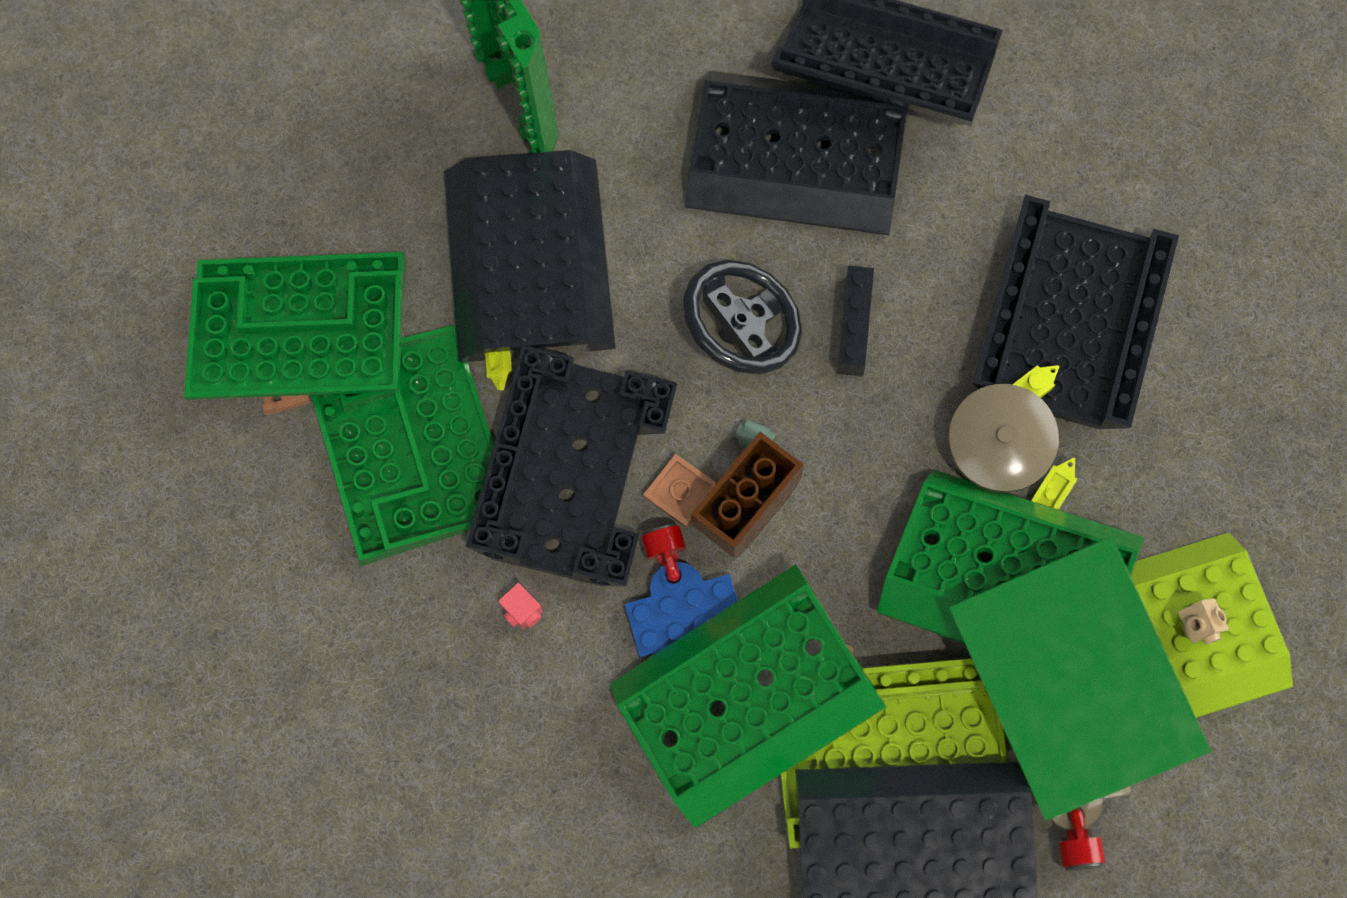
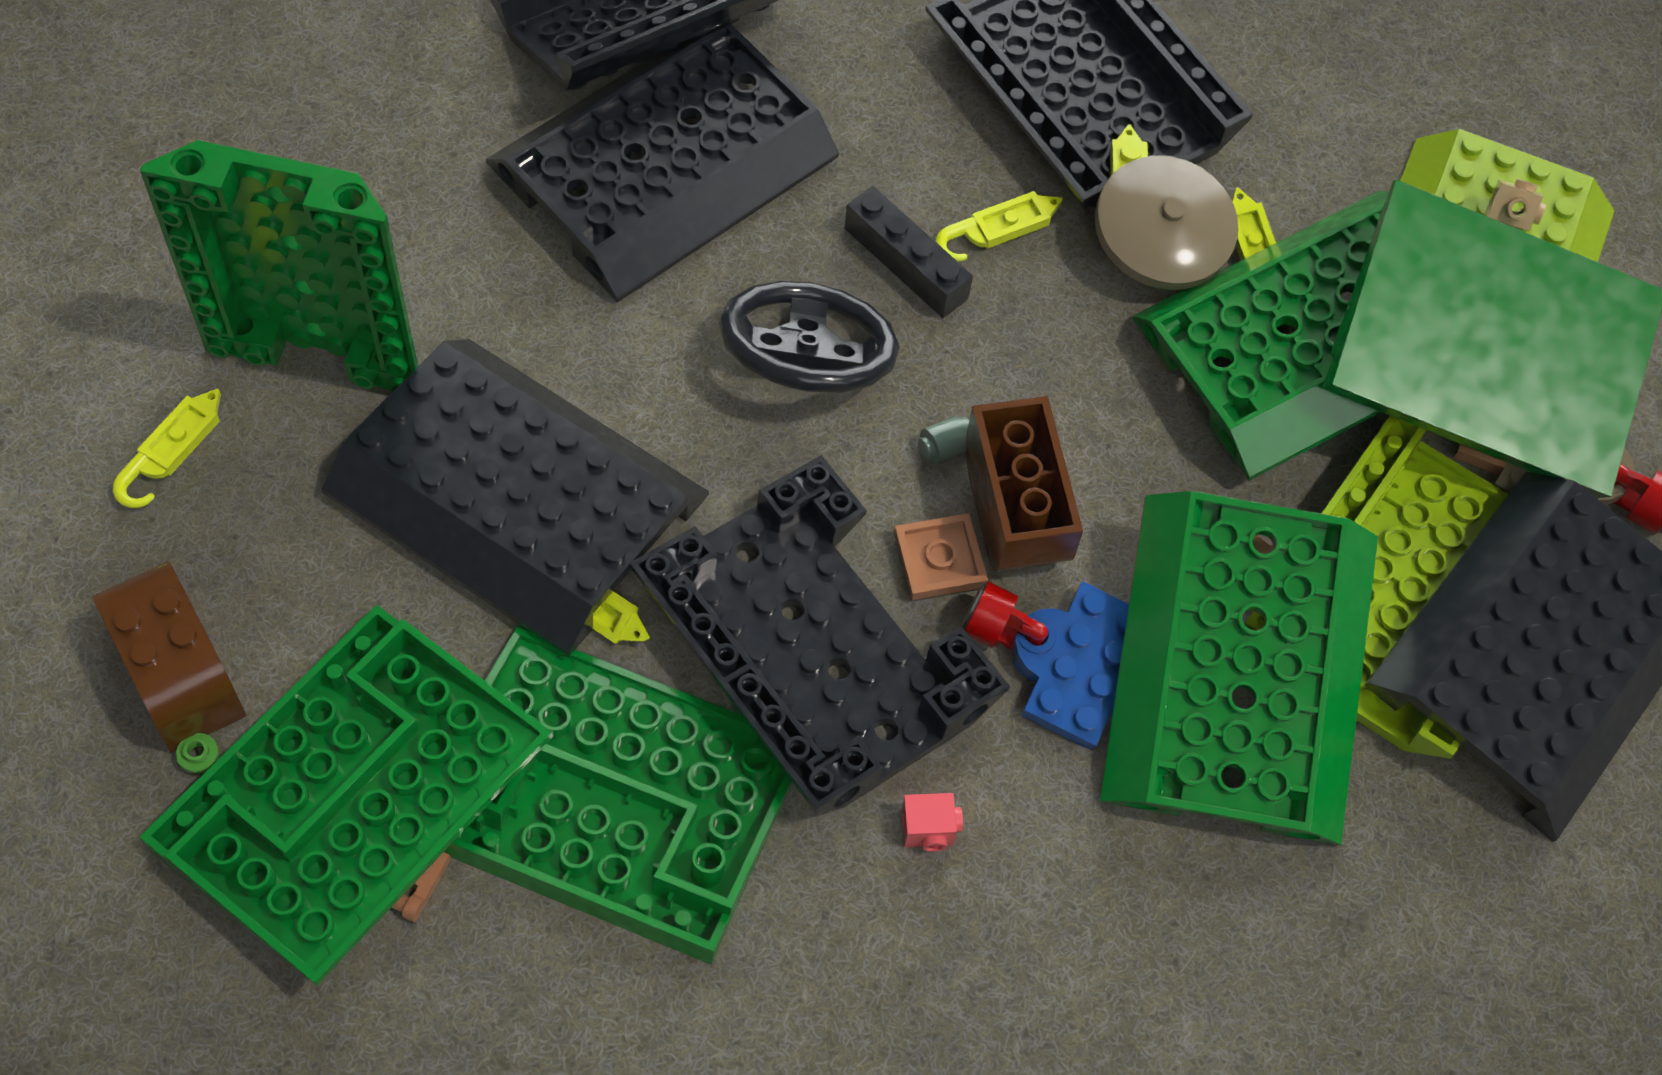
camera: 60 degrees left, 10 degrees down
none -> reddish brown brick [92,561,247,753]
none -> neon yellow plate [112,388,221,508]
none -> bright green plate [176,733,219,774]
none -> neon yellow plate [935,191,1062,262]

